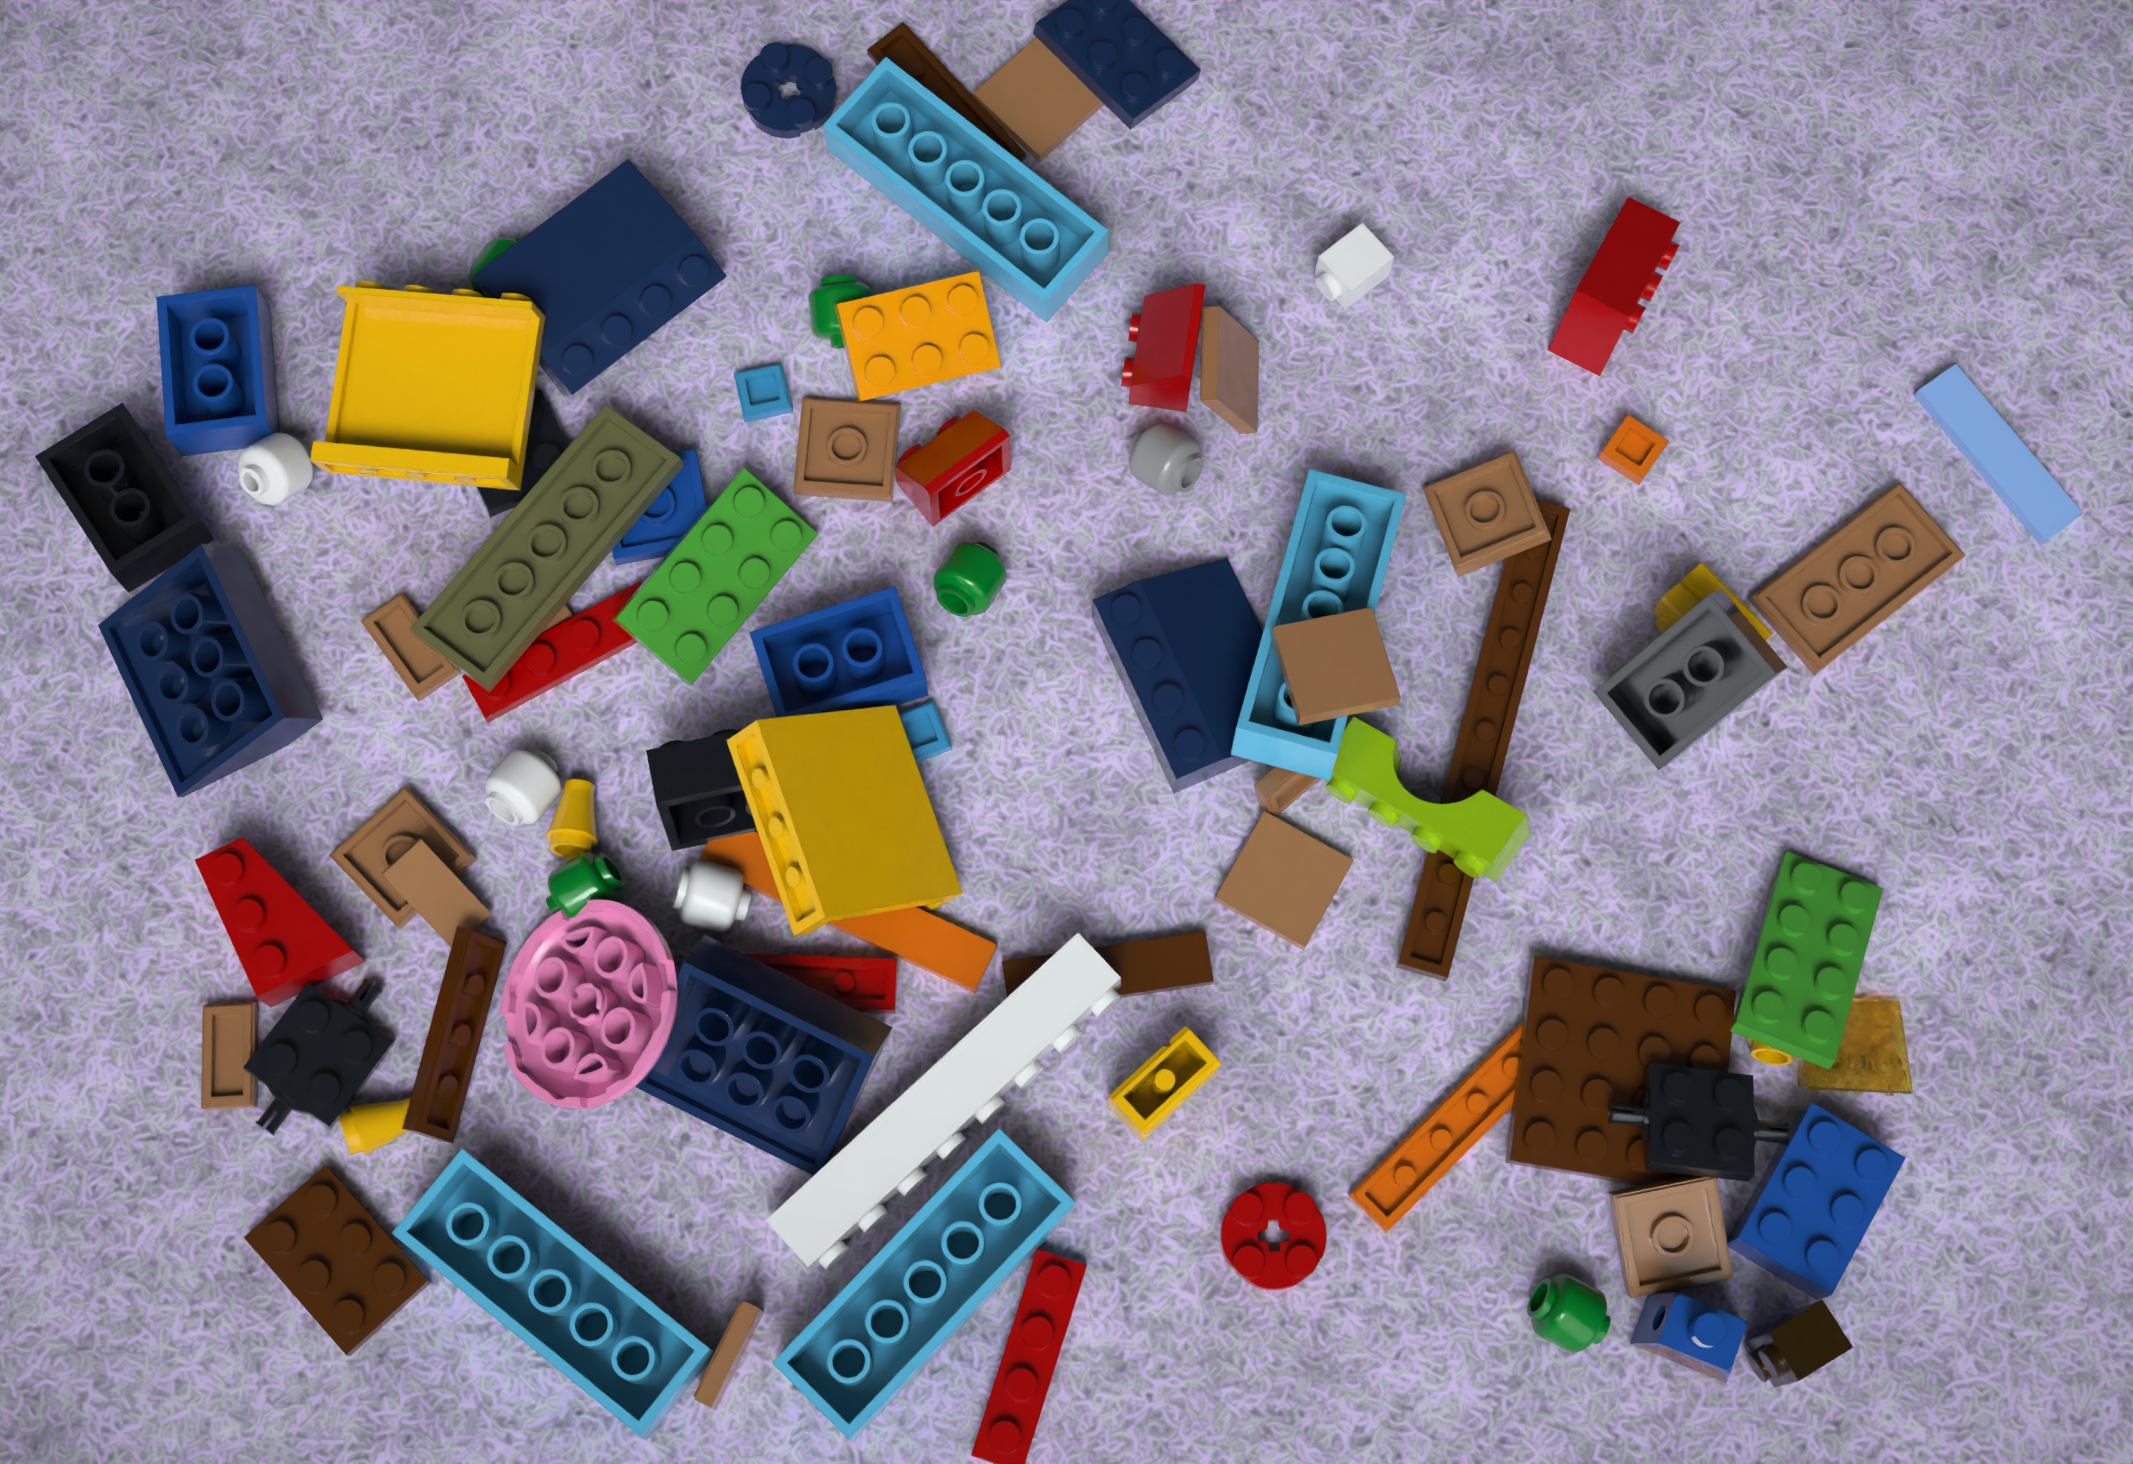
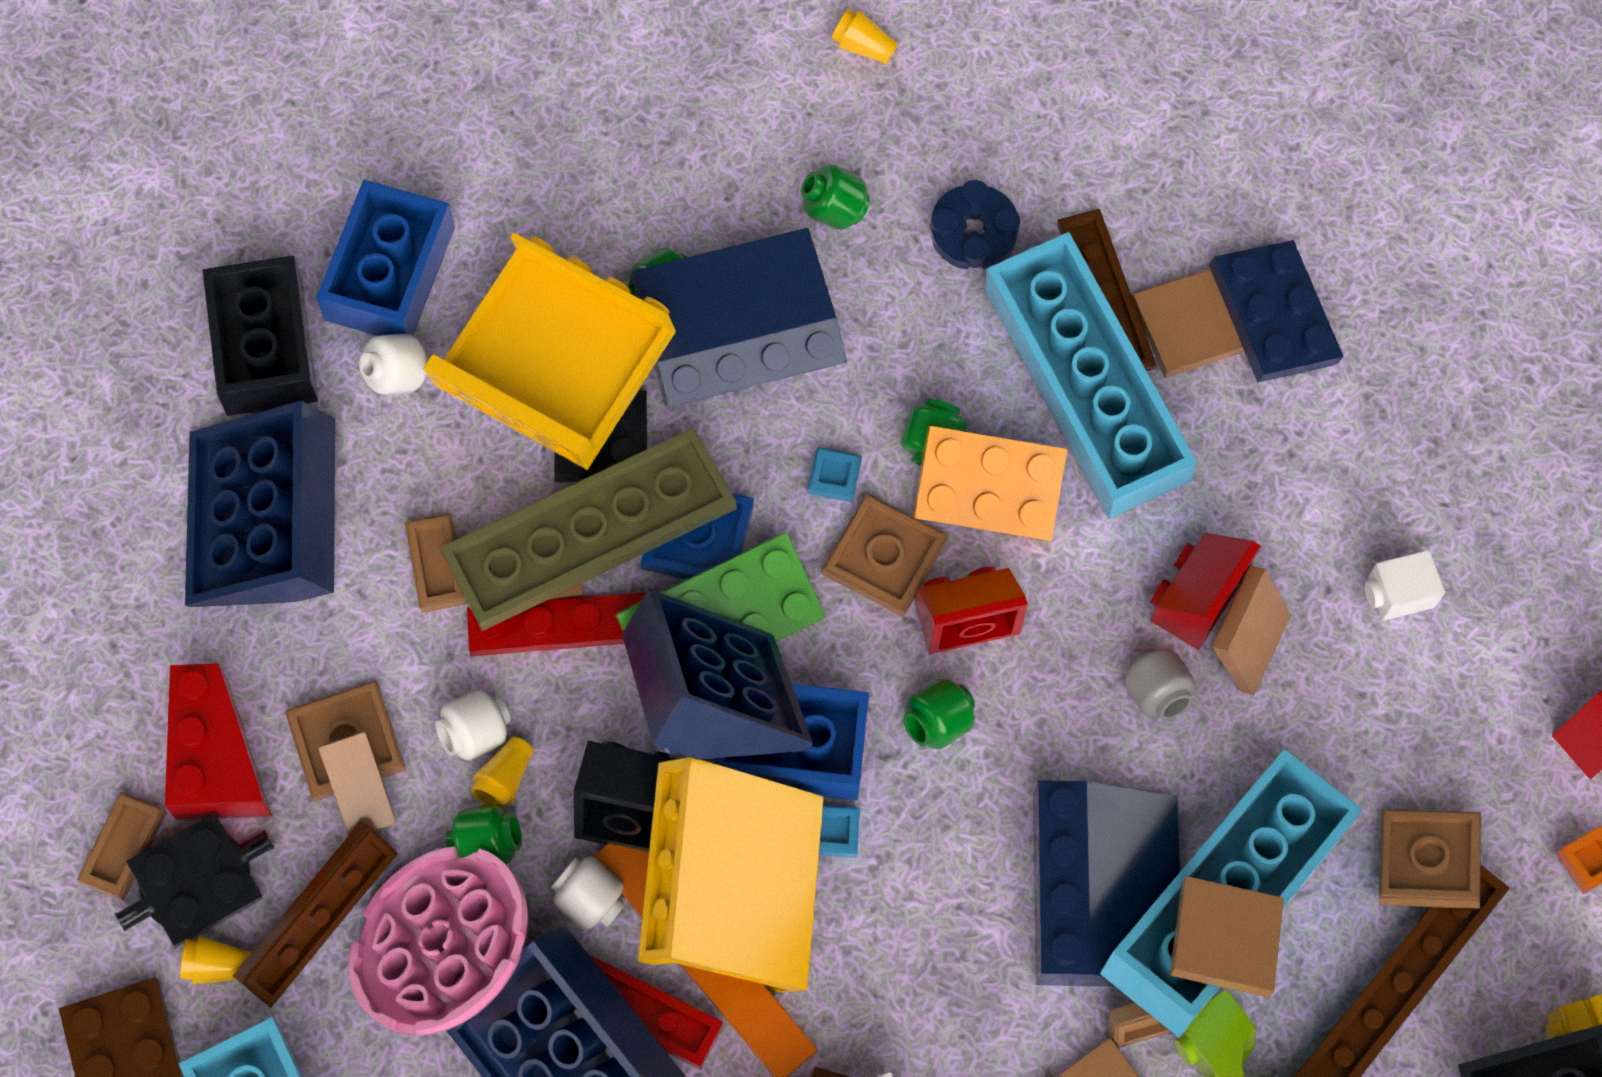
camera: 25 degrees right, 5 degrees down
none -> dark blue slope [622,589,813,759]
none -> green head [801,164,870,230]

